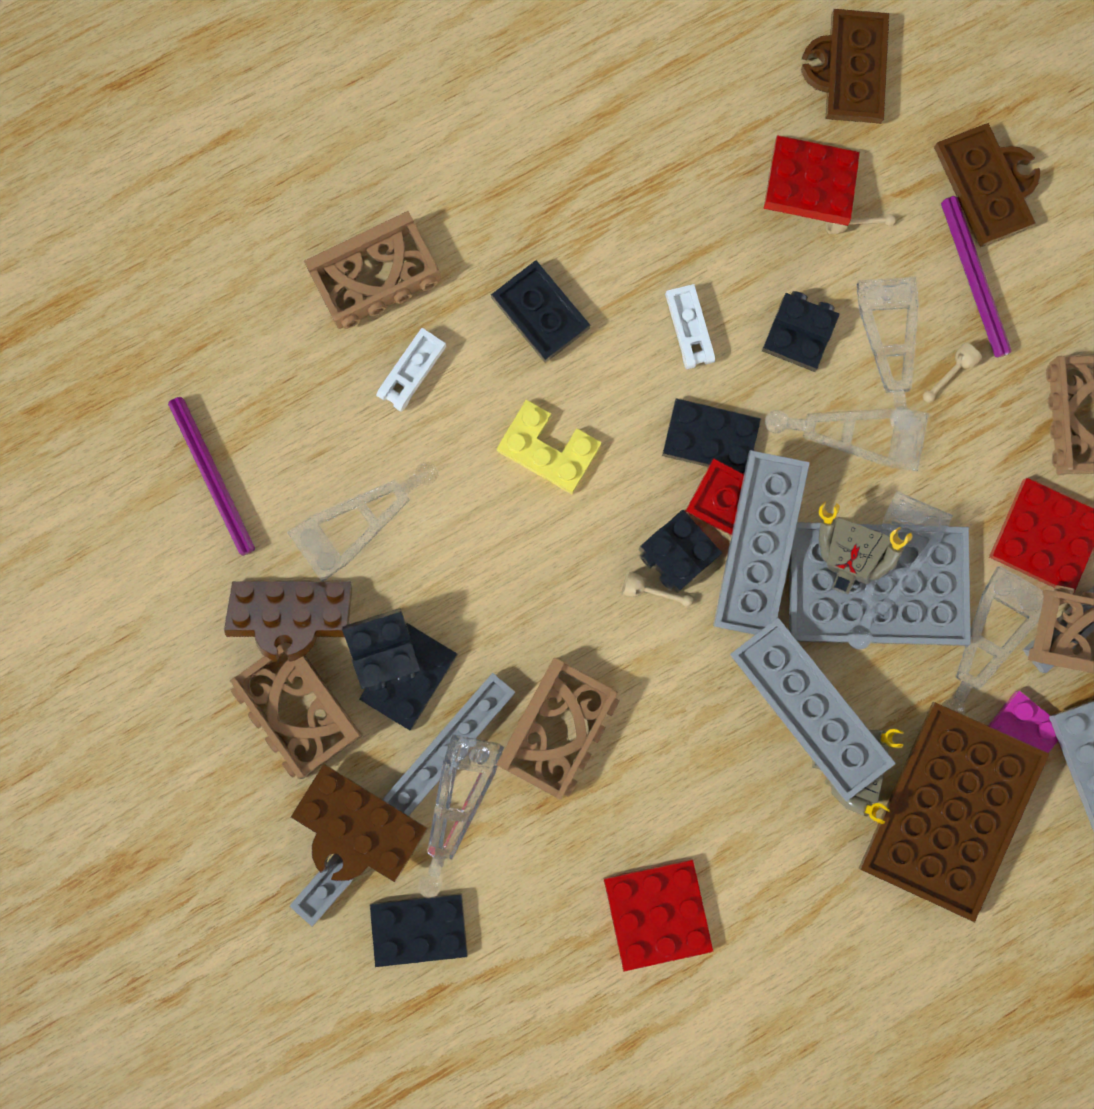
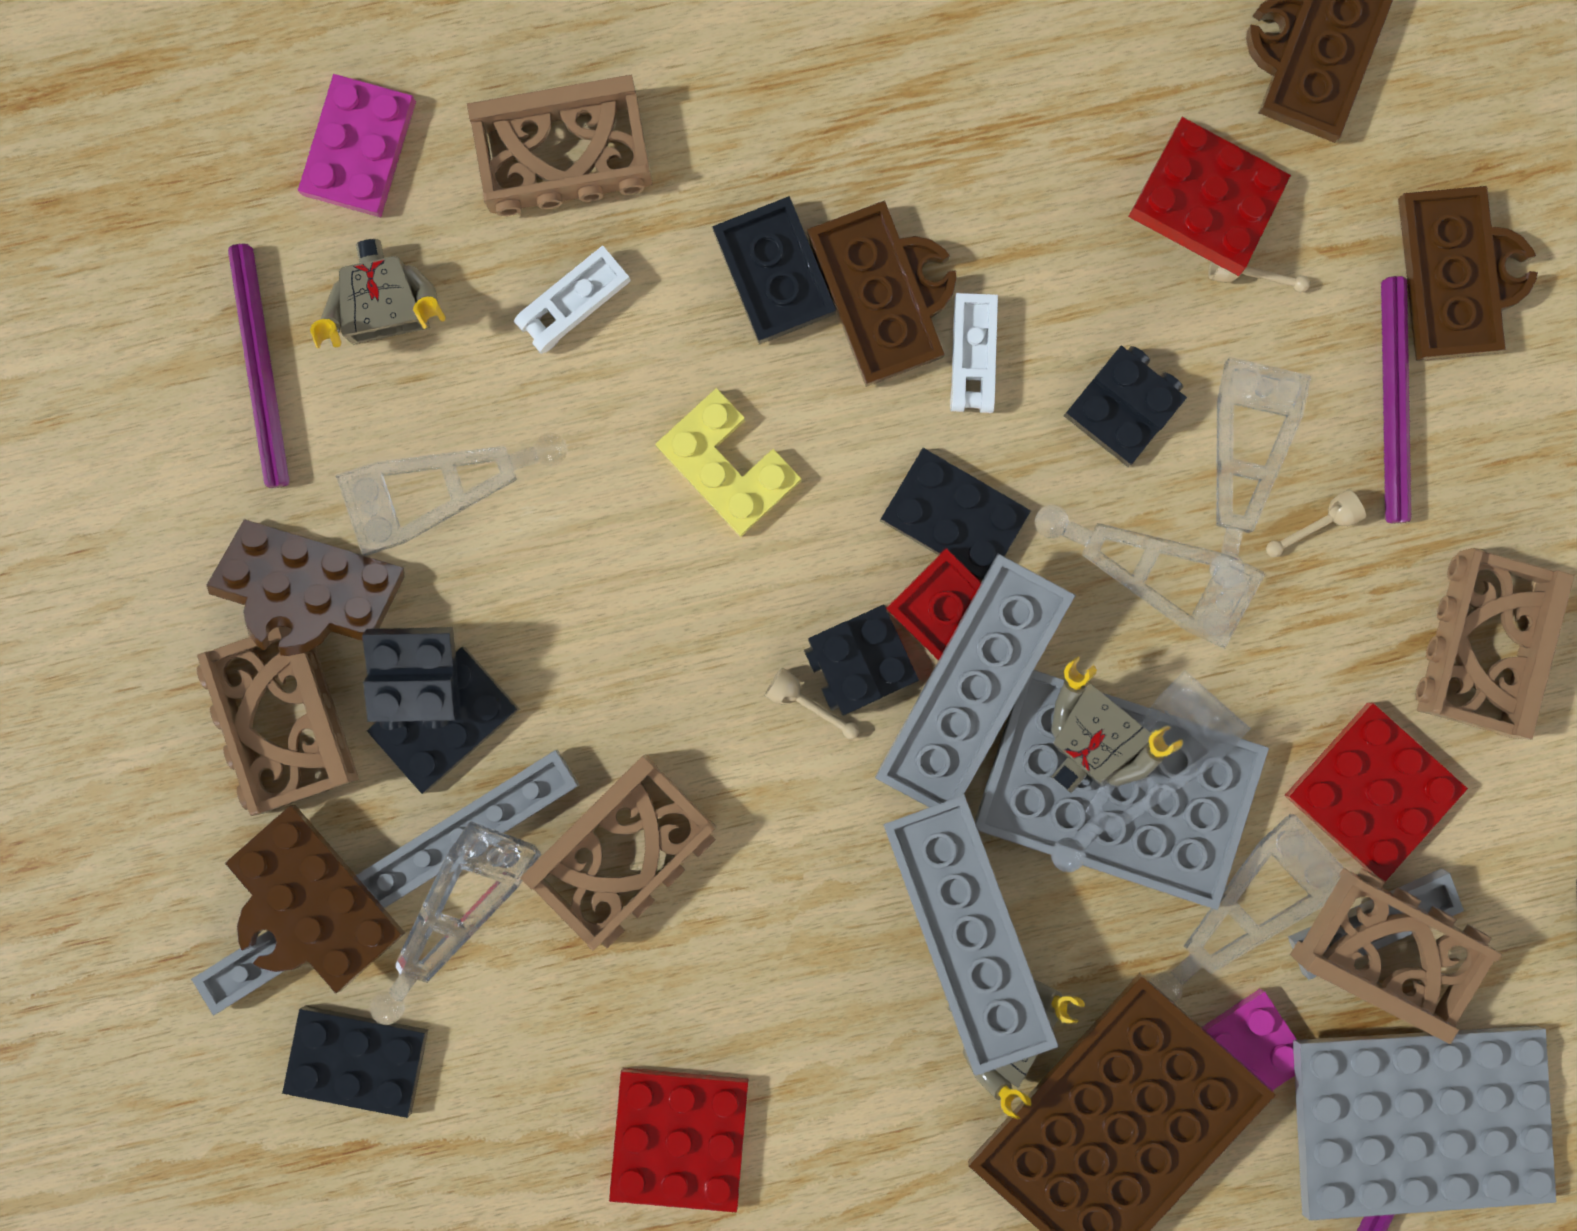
camera: 20 degrees right, 5 degrees up
none -> dark pink plate [298,74,416,218]
none -> dark tan torso [310,239,446,348]
none -> reddish brown plate [807,200,957,387]

